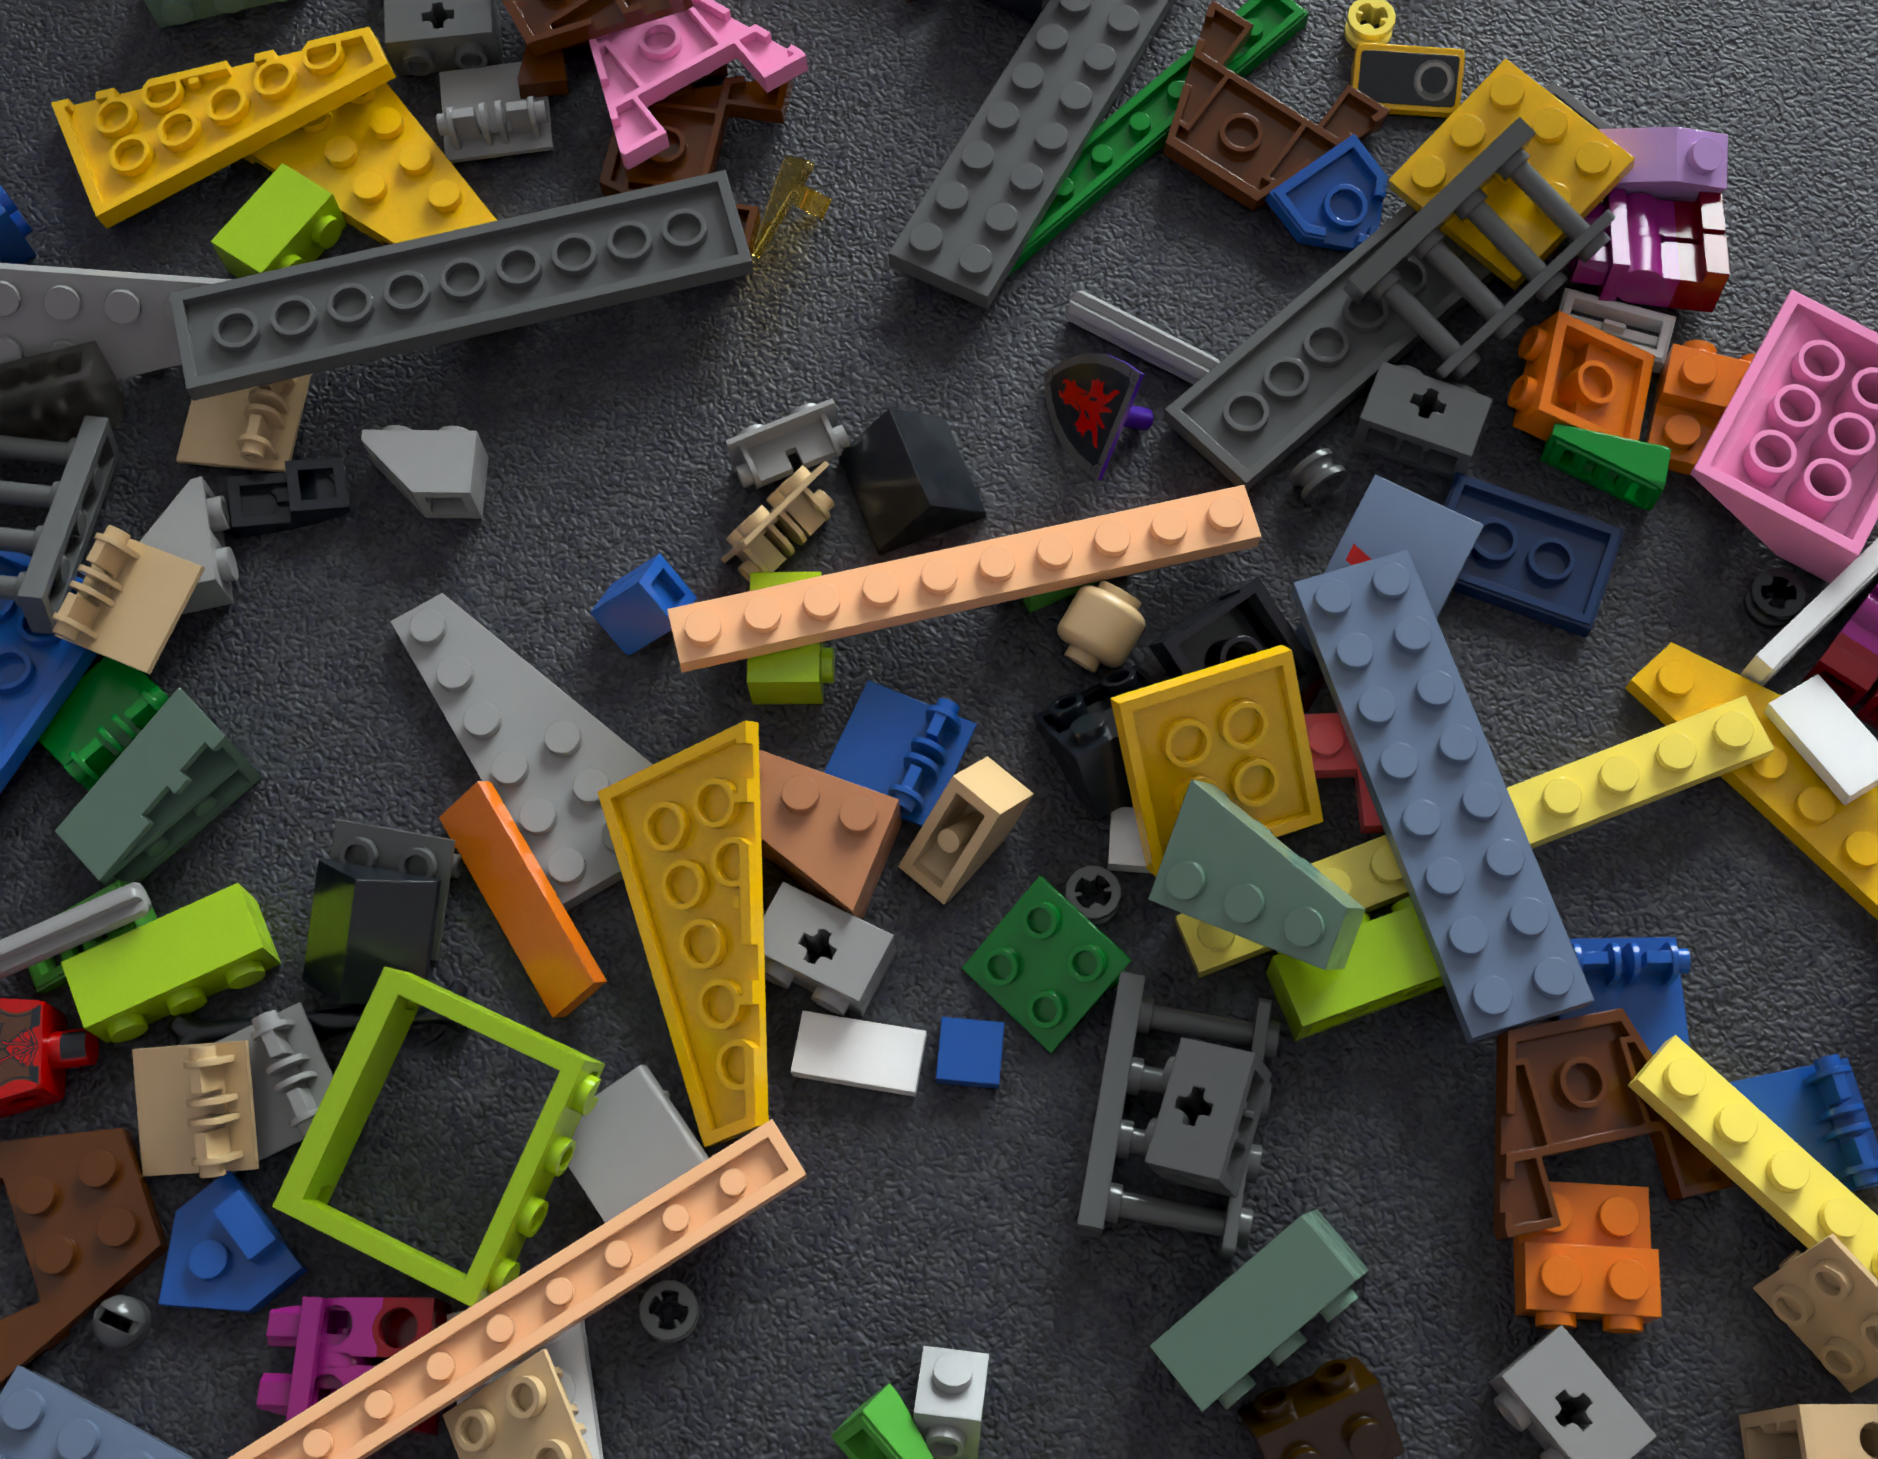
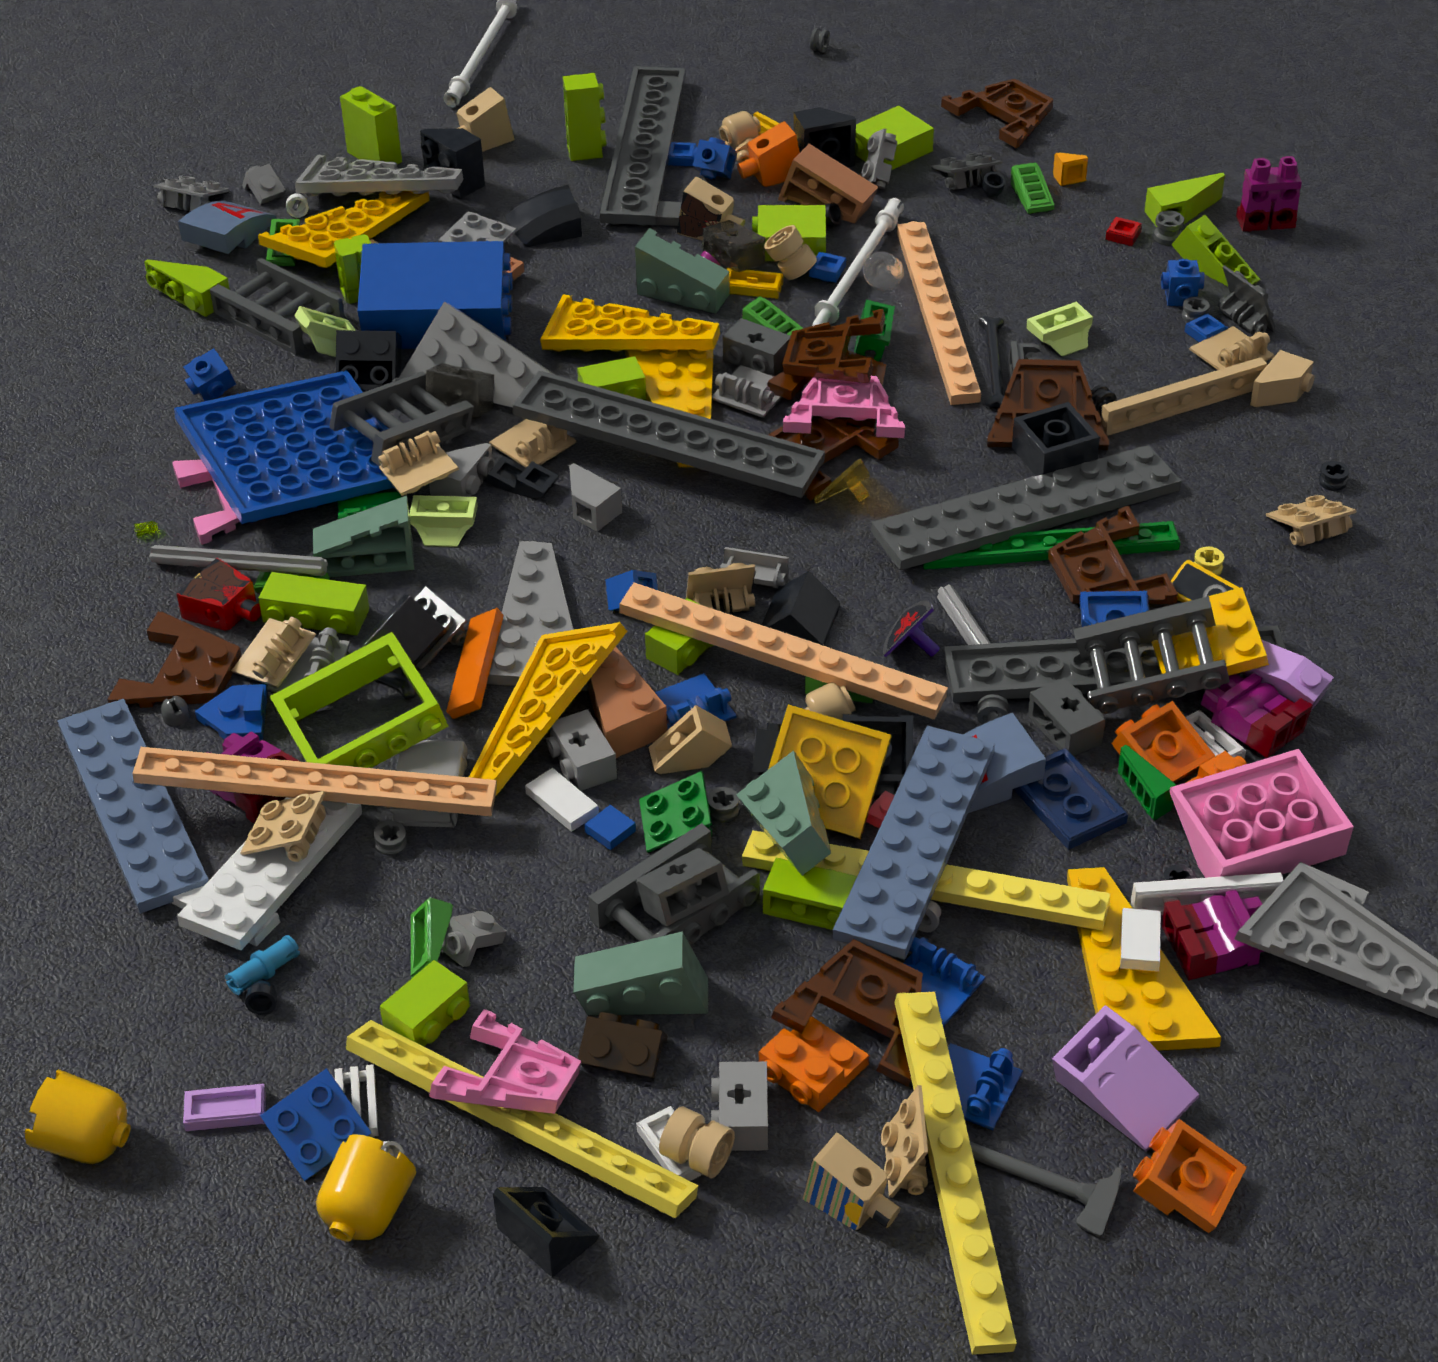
camera: 35 degrees right, 25 degrees down
none -> yellowish green slope [409,495,478,547]

